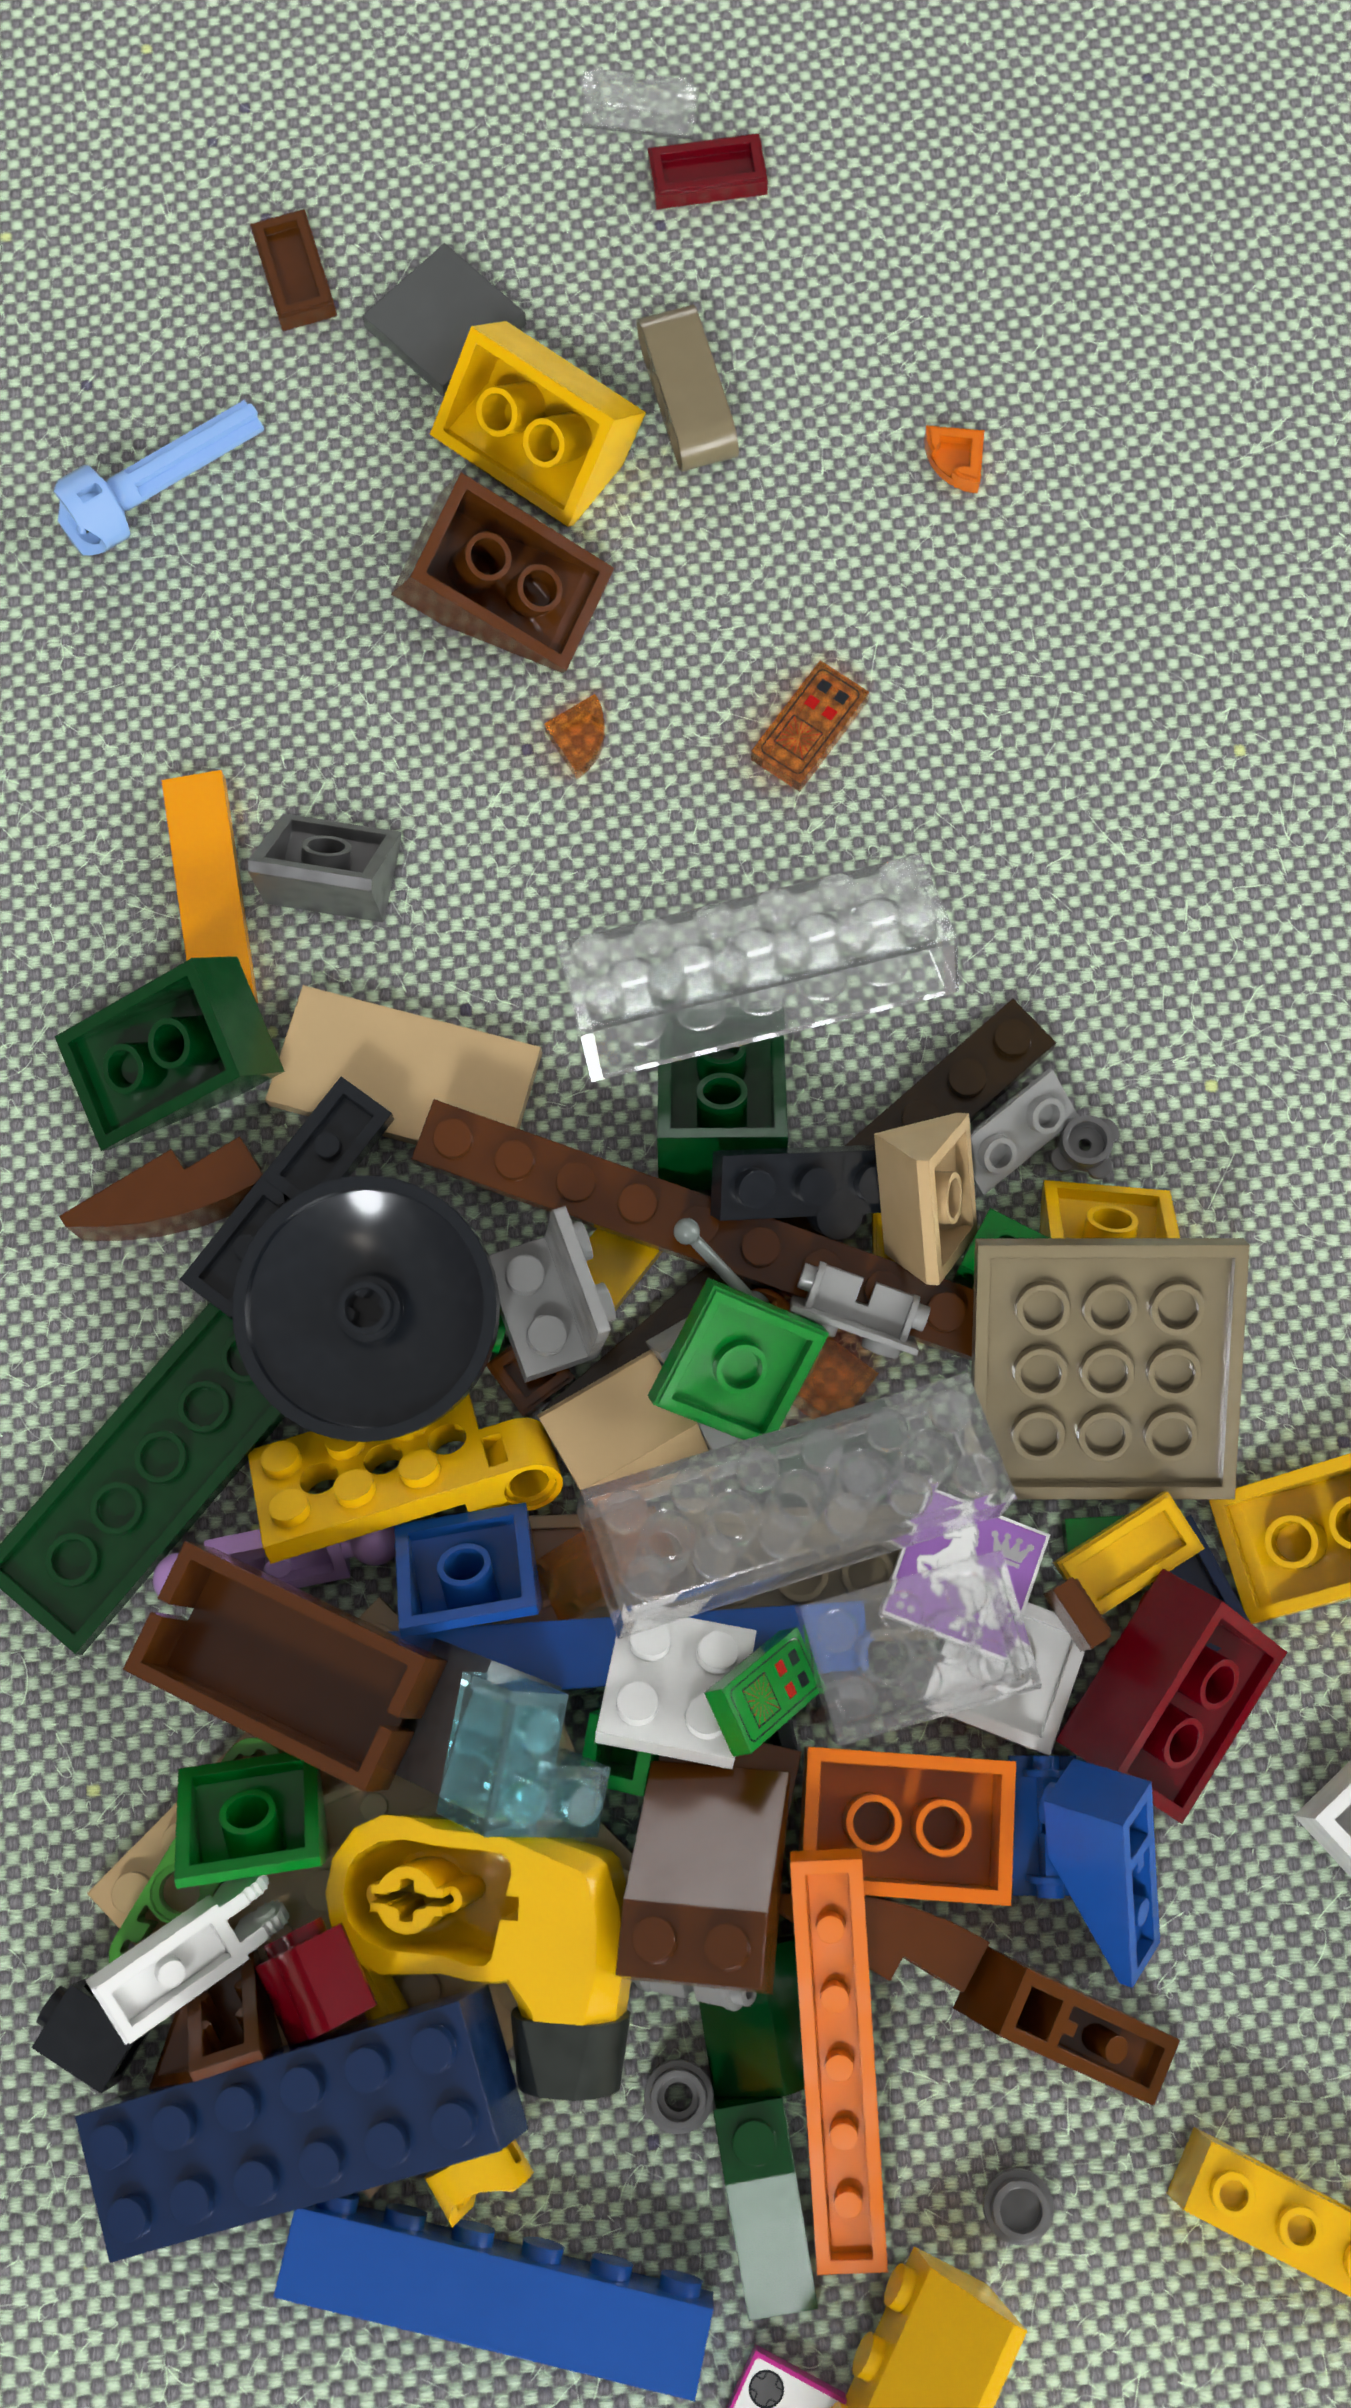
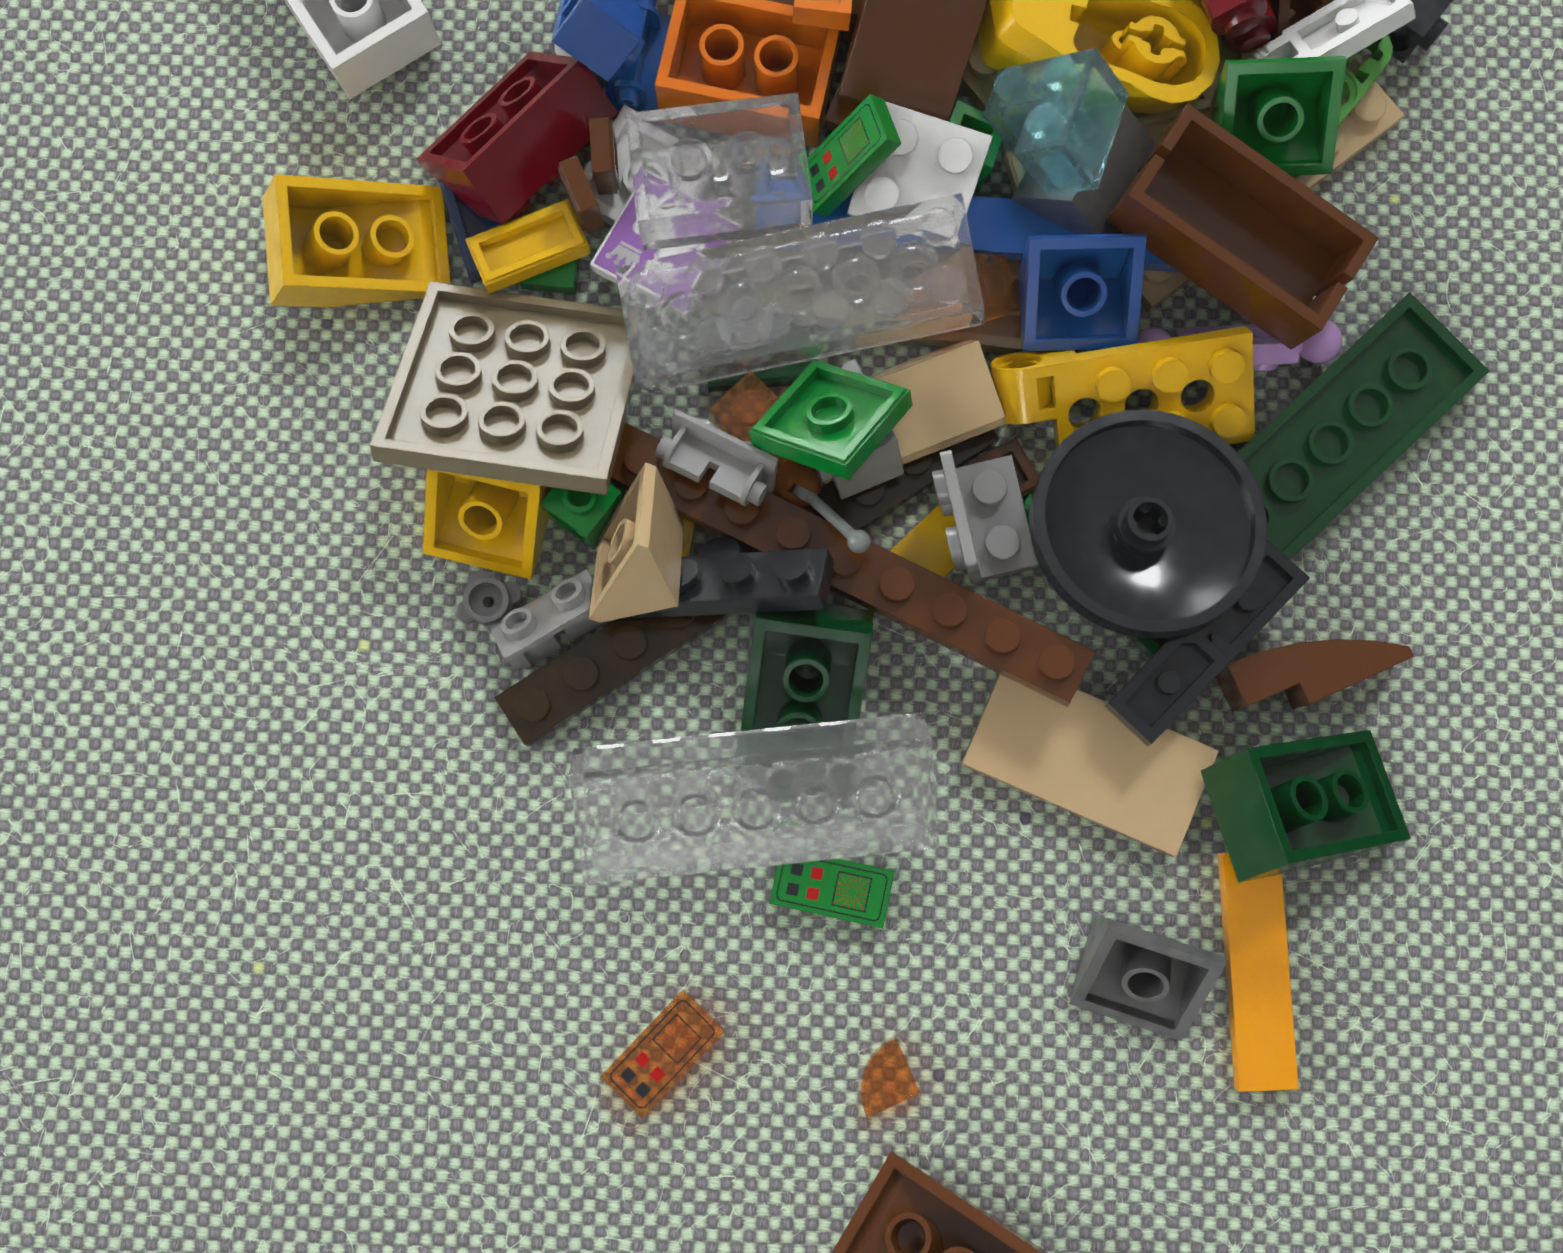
camera: 175 degrees left, 5 degrees up
none -> reddish brown tile [589,117,620,195]
none -> green tile [769,846,895,929]

